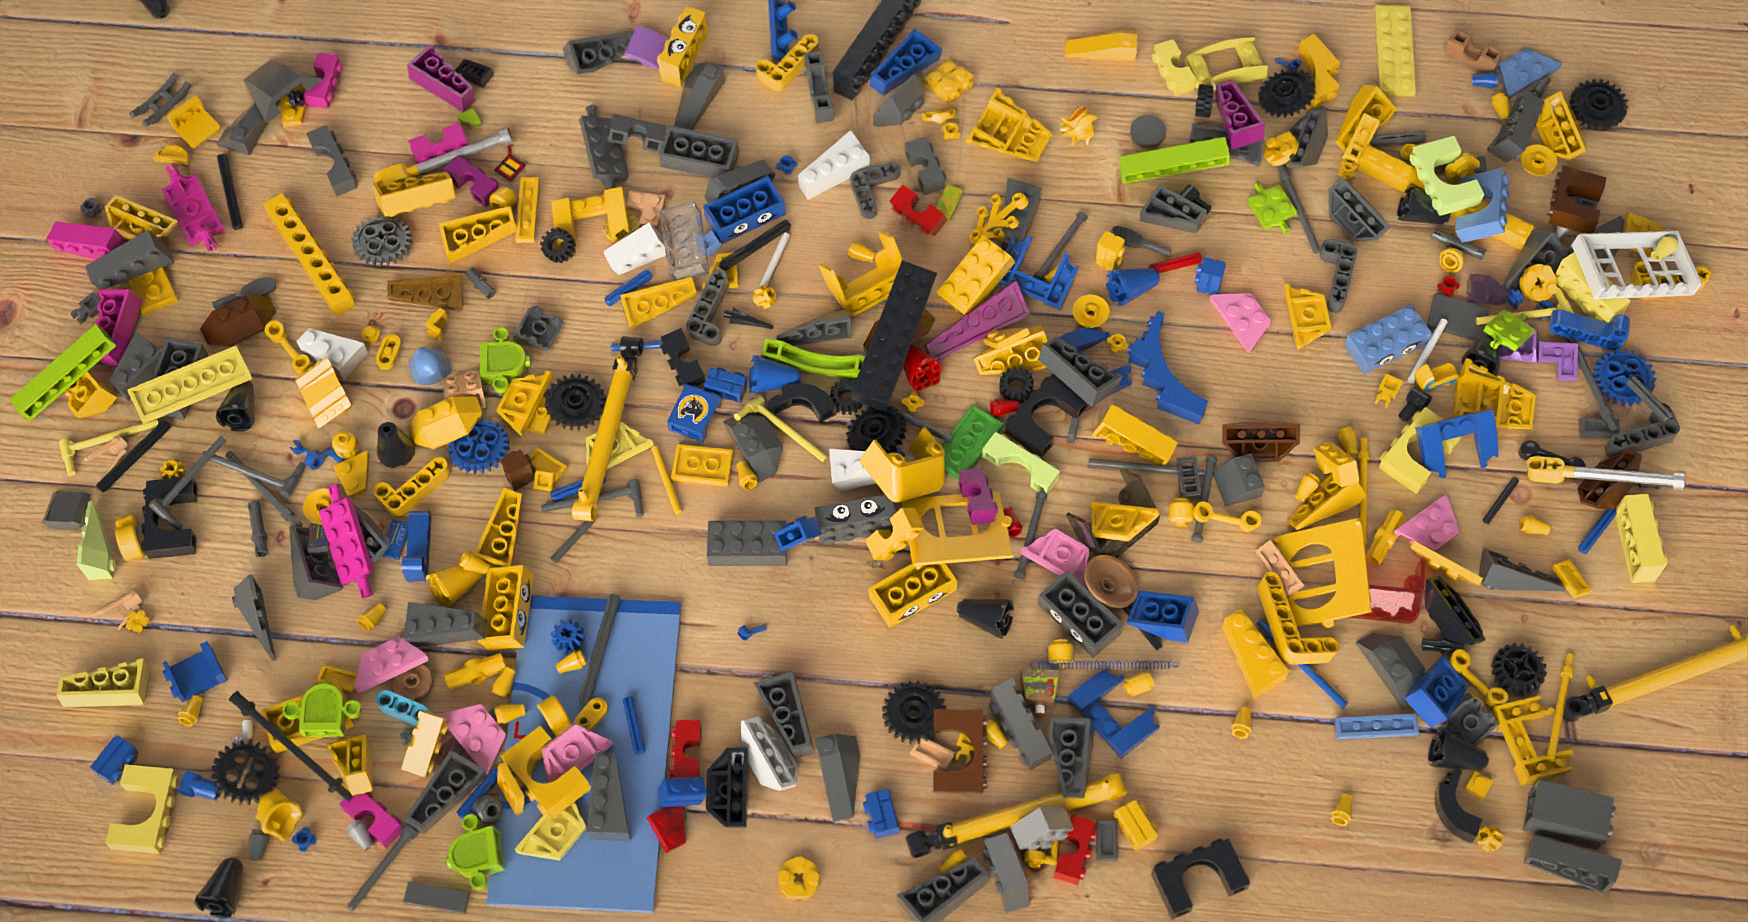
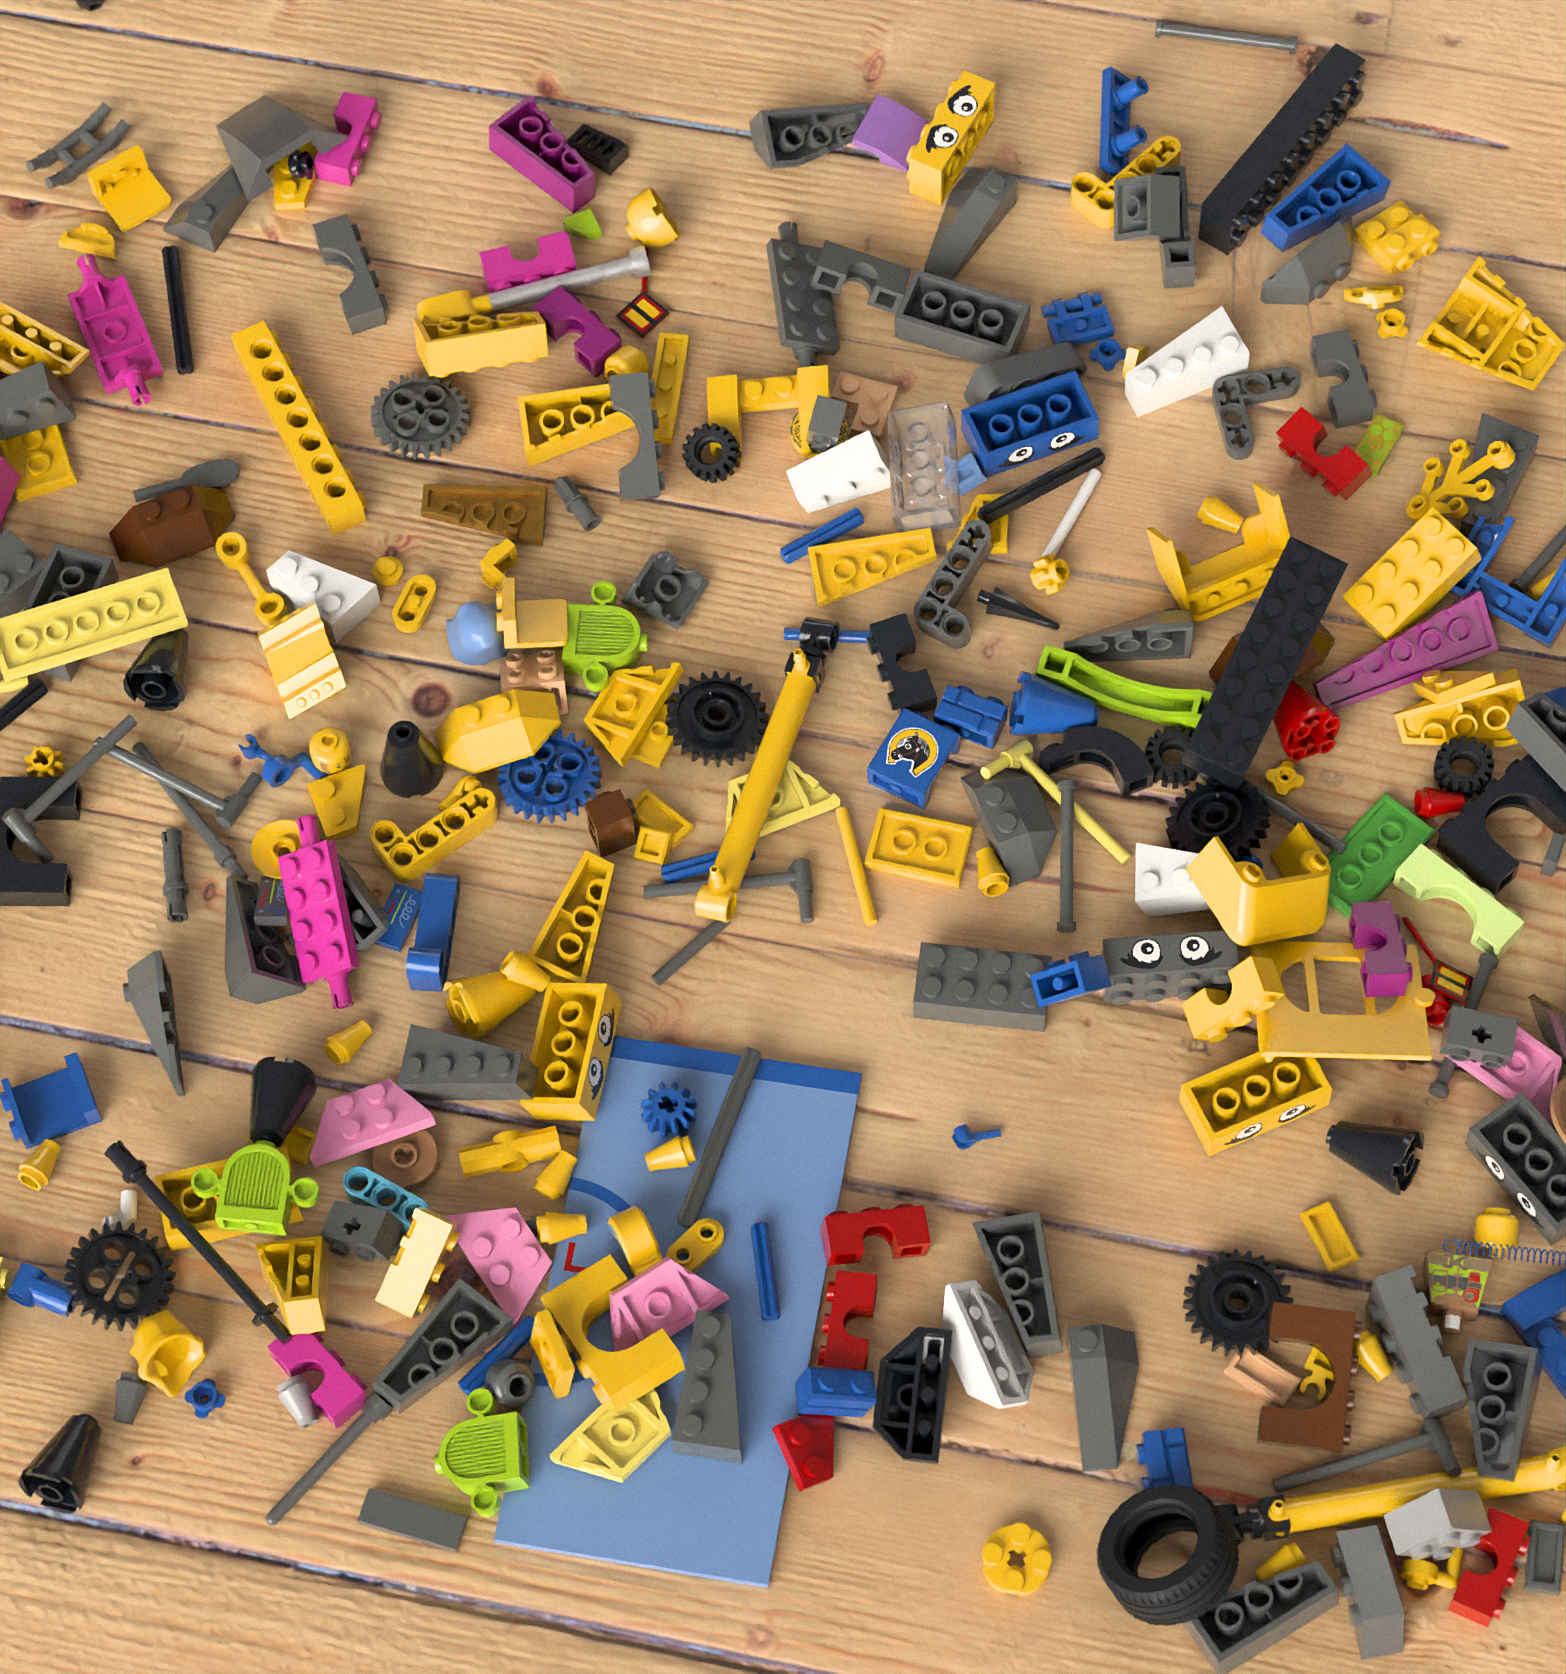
camera: 10 degrees right, 0 degrees up
none -> black cone [250,1056,317,1148]
none -> dark grey brick [319,1201,404,1262]
none -> yellow arm [438,775,482,812]
none -> yellow bracket [496,577,568,649]
none -> dark grey arch [609,372,665,502]
none -> yellow cylinder [625,187,681,248]
none -> dark grey brick [806,395,847,452]
none -> red arch [820,1203,931,1266]
none -> blue plate [1041,292,1114,346]
none -> dark grey bar [1057,780,1077,933]
none -> black tyre [1097,1485,1239,1626]
none -> dark grey slope [1114,174,1181,241]
none -> yellow tile [1122,344,1149,379]
none -> dark grey bar [1272,1417,1462,1493]
none -> yellow tile [1299,1200,1360,1273]
none -> piece [1402,916,1474,1005]
none -> dark grey brick [1440,1005,1518,1068]

